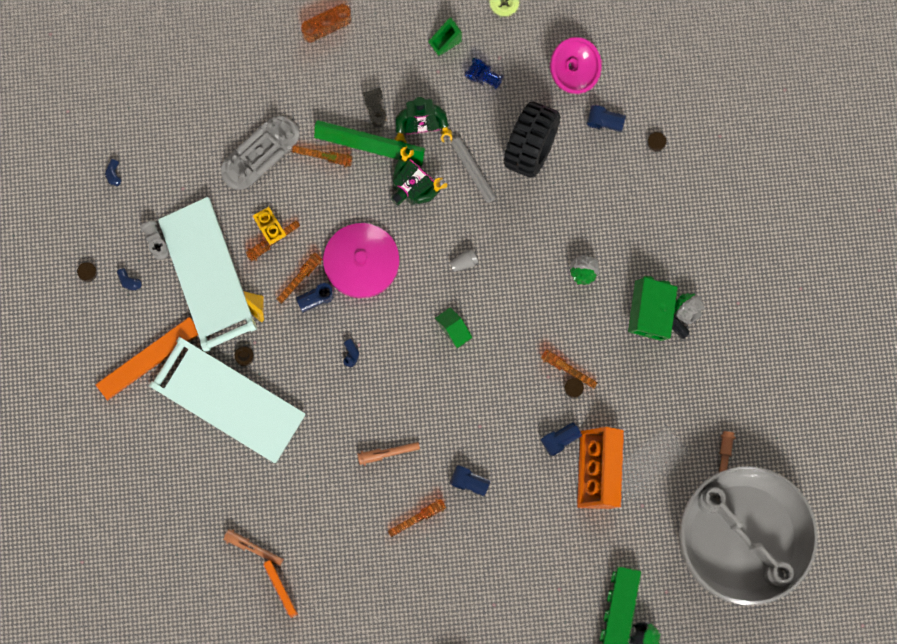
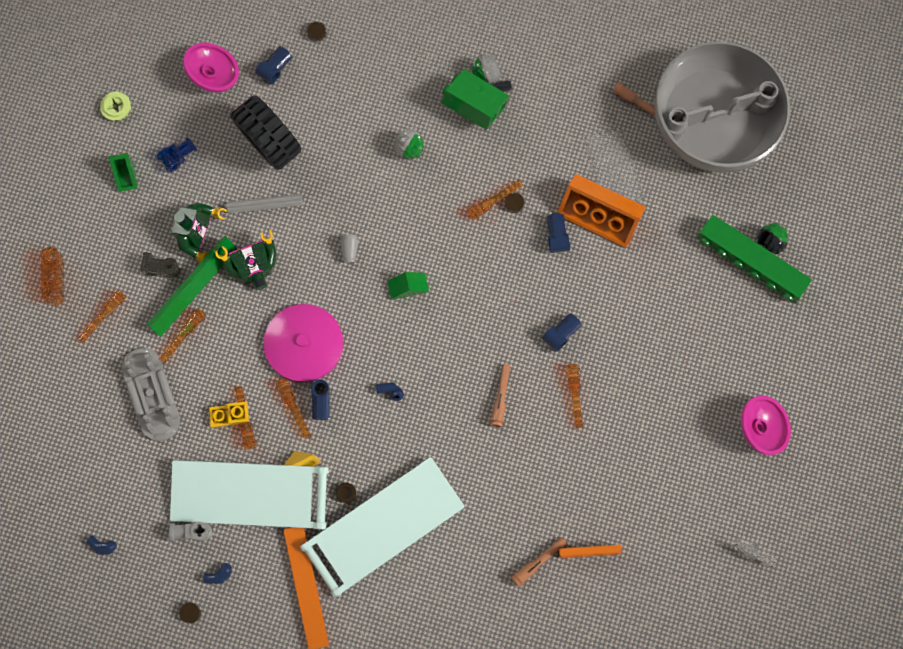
camera: 65 degrees left, 0 degrees up
none -> clear orange pin [78,290,127,343]

